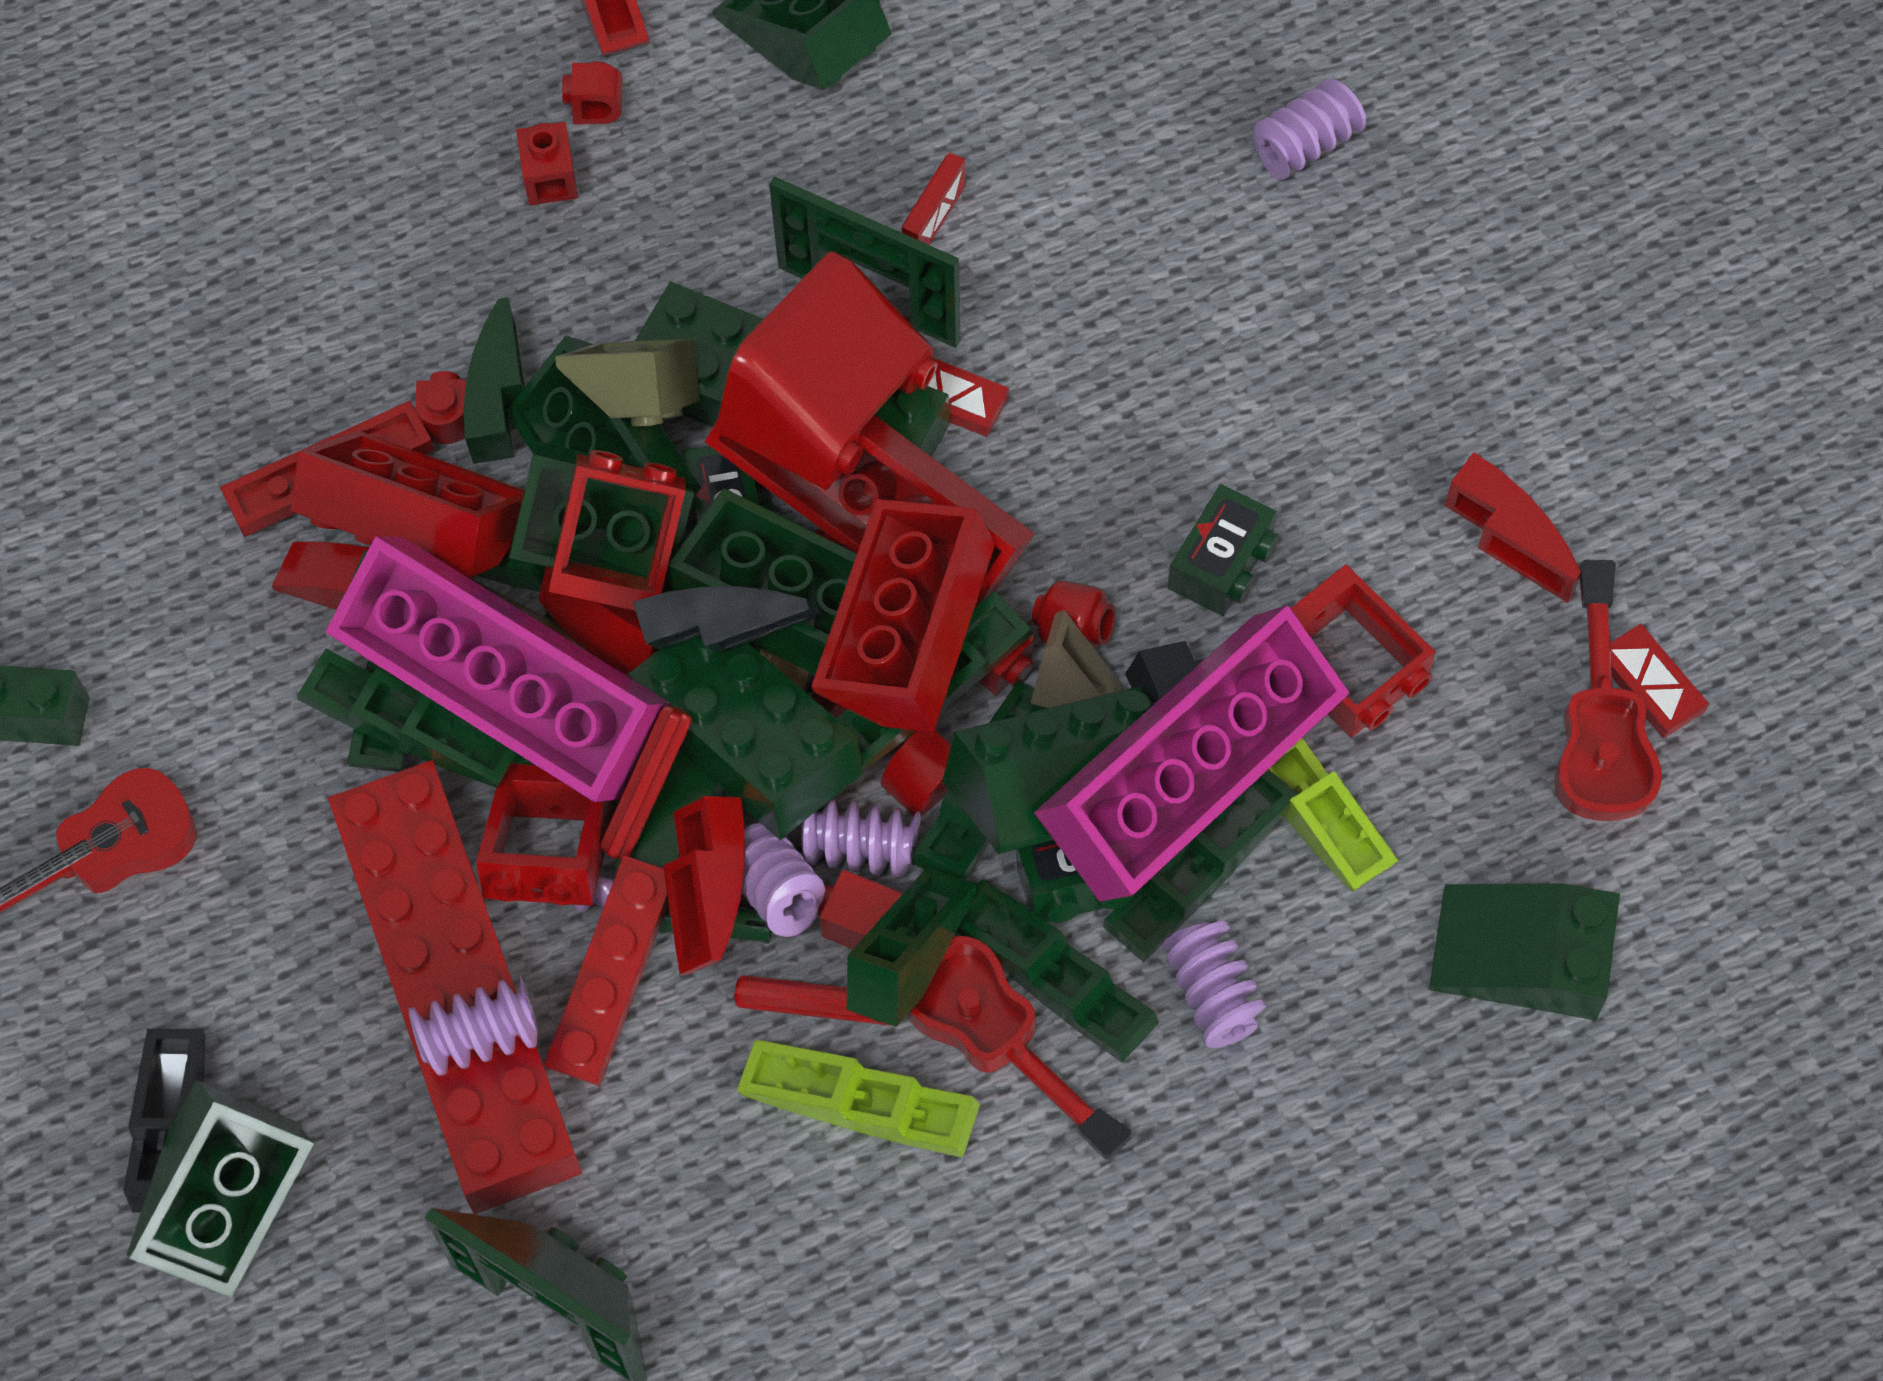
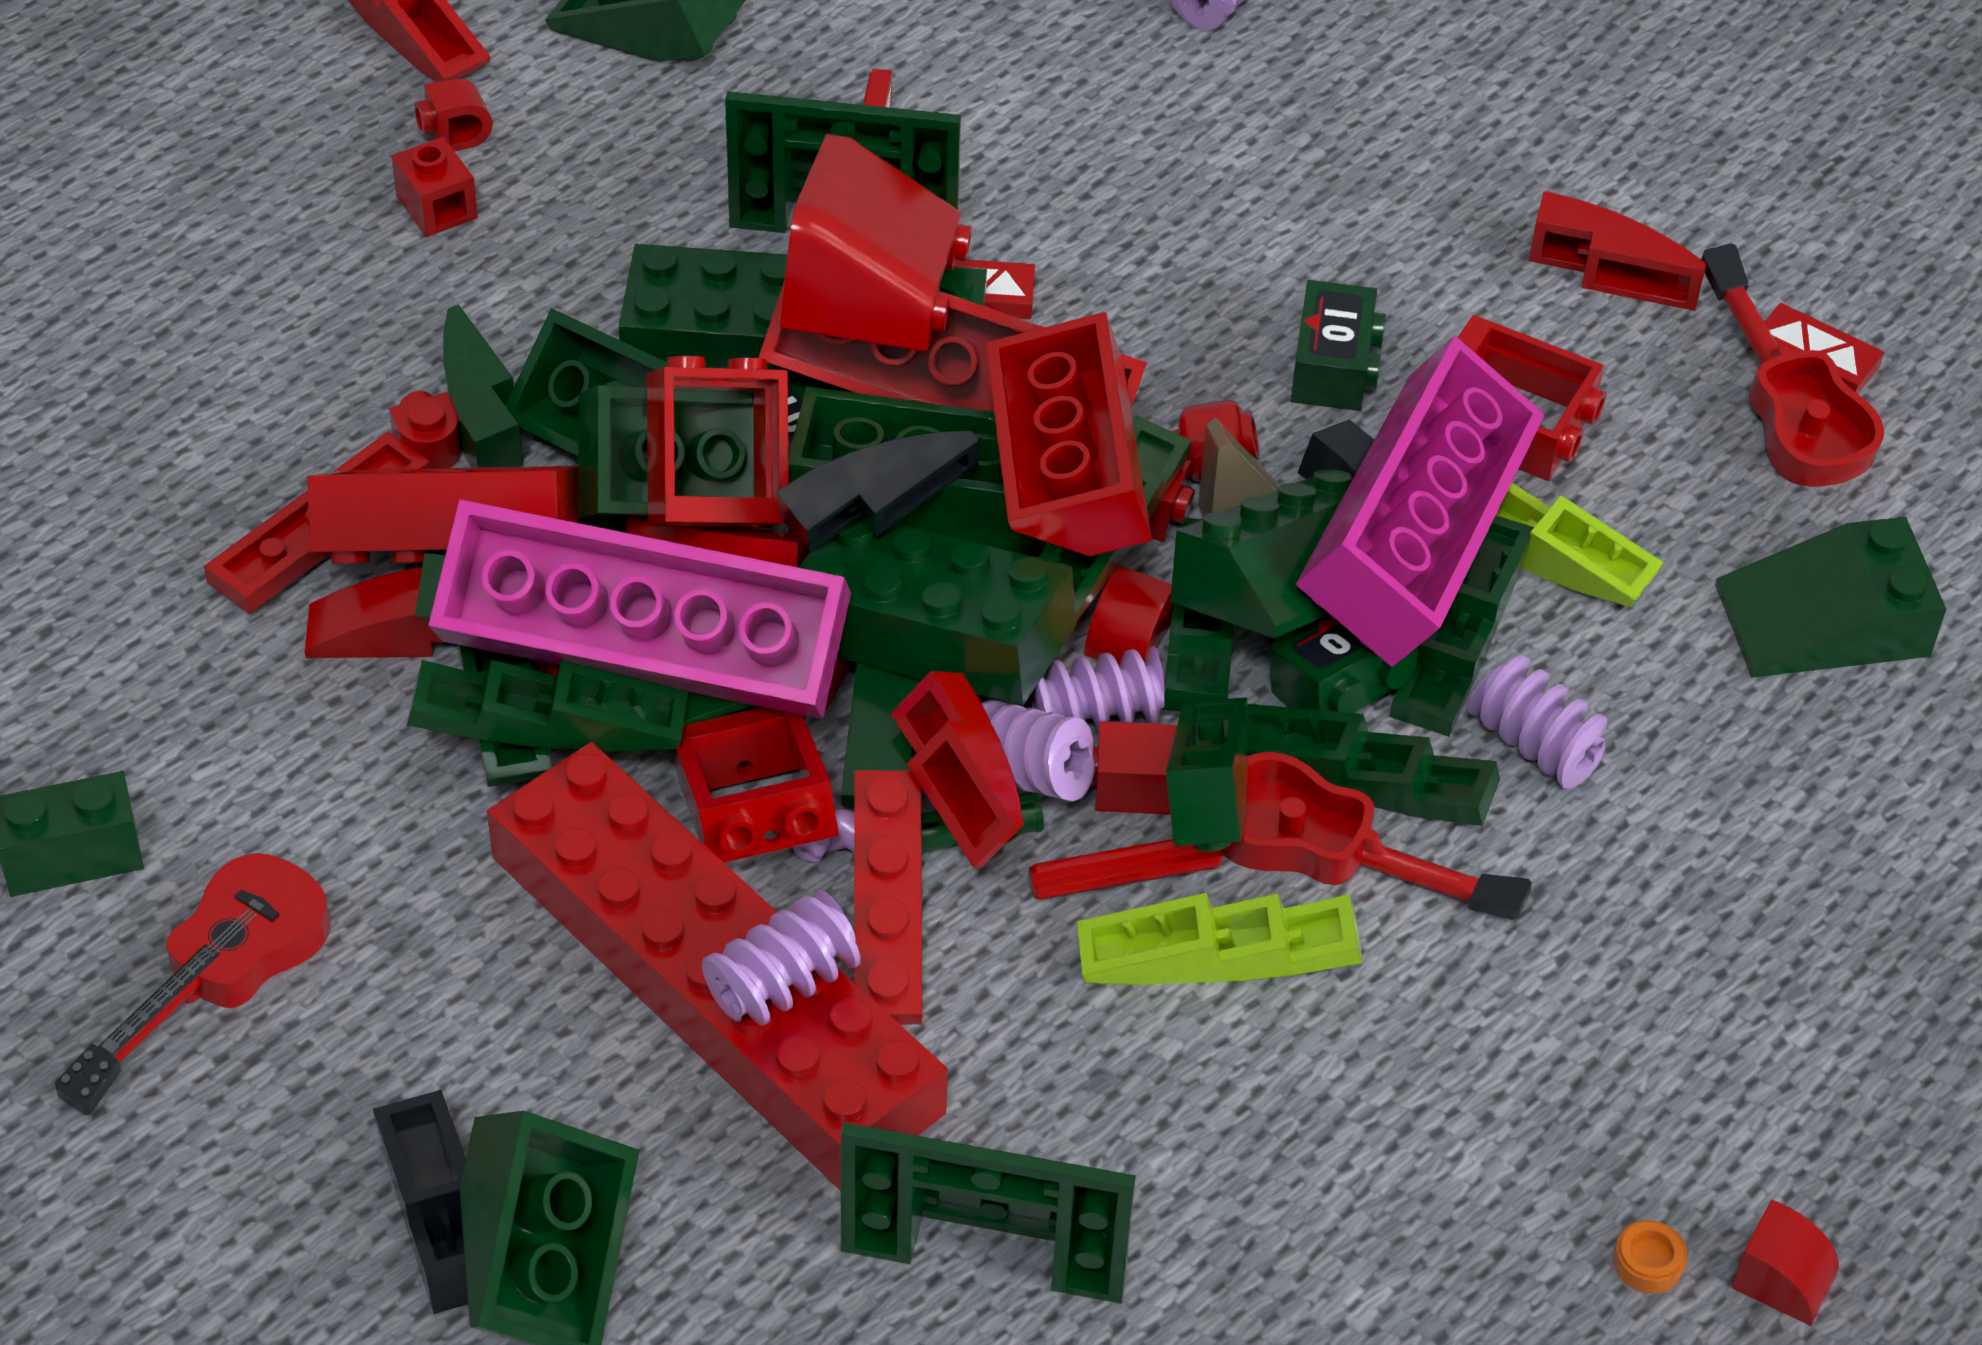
camera: 25 degrees left, 15 degrees down
olive slope [555,338,700,426] -> none
red axle [600,705,692,859] -> none

